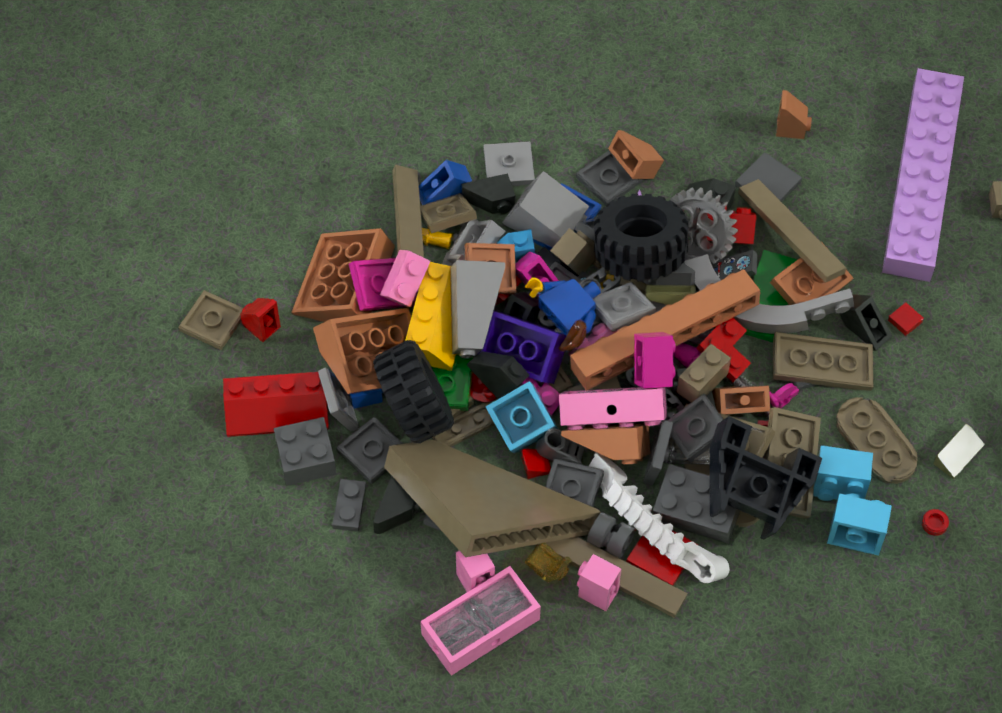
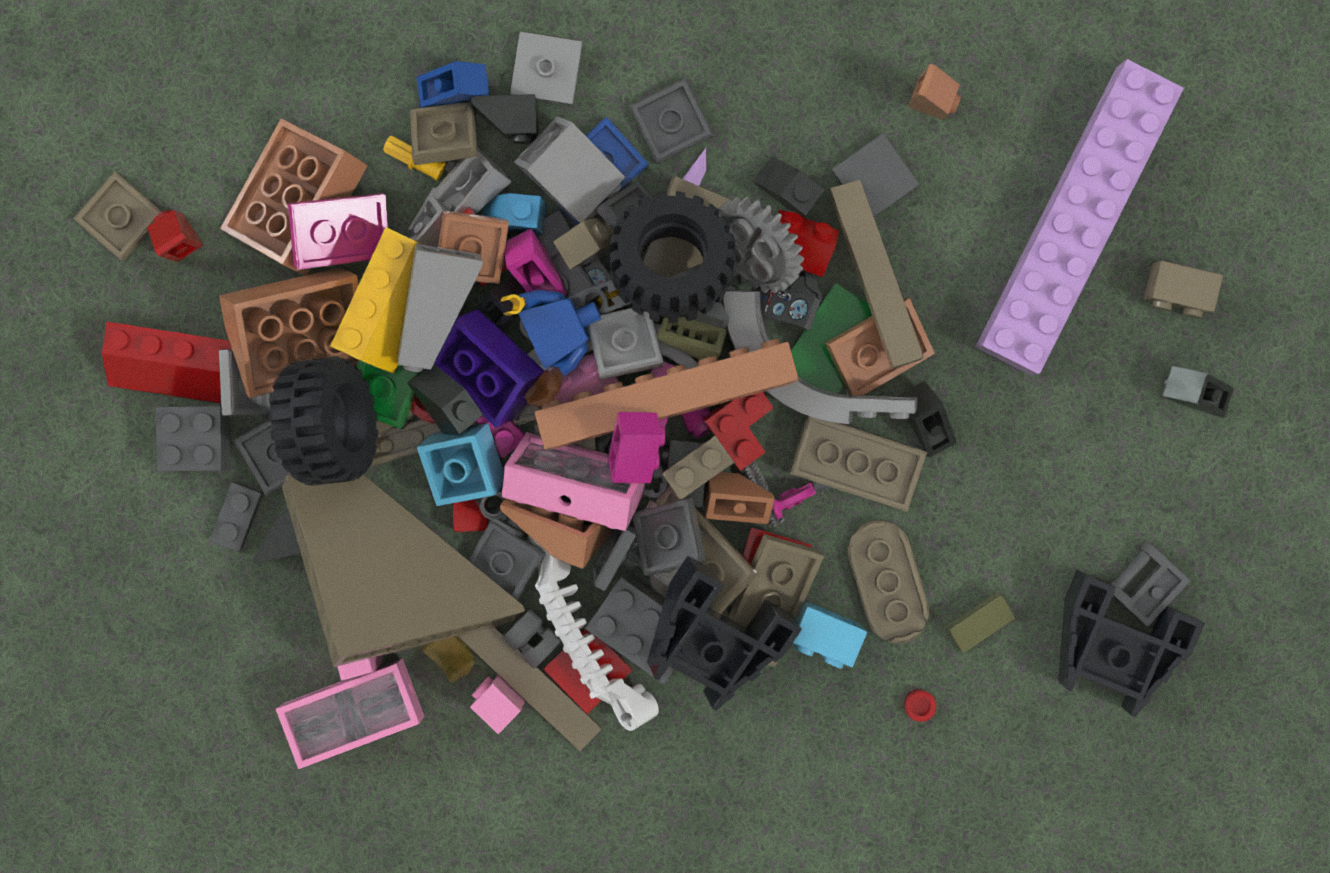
camera: 15 degrees right, 30 degrees up
bright pink brick [380,250,430,307] -> none
dark tan tile [392,165,424,258] -> none
nougat slope [608,130,664,179] -> none
medium azure brick [827,493,892,556] -> none
red tile [888,303,924,336] -> none

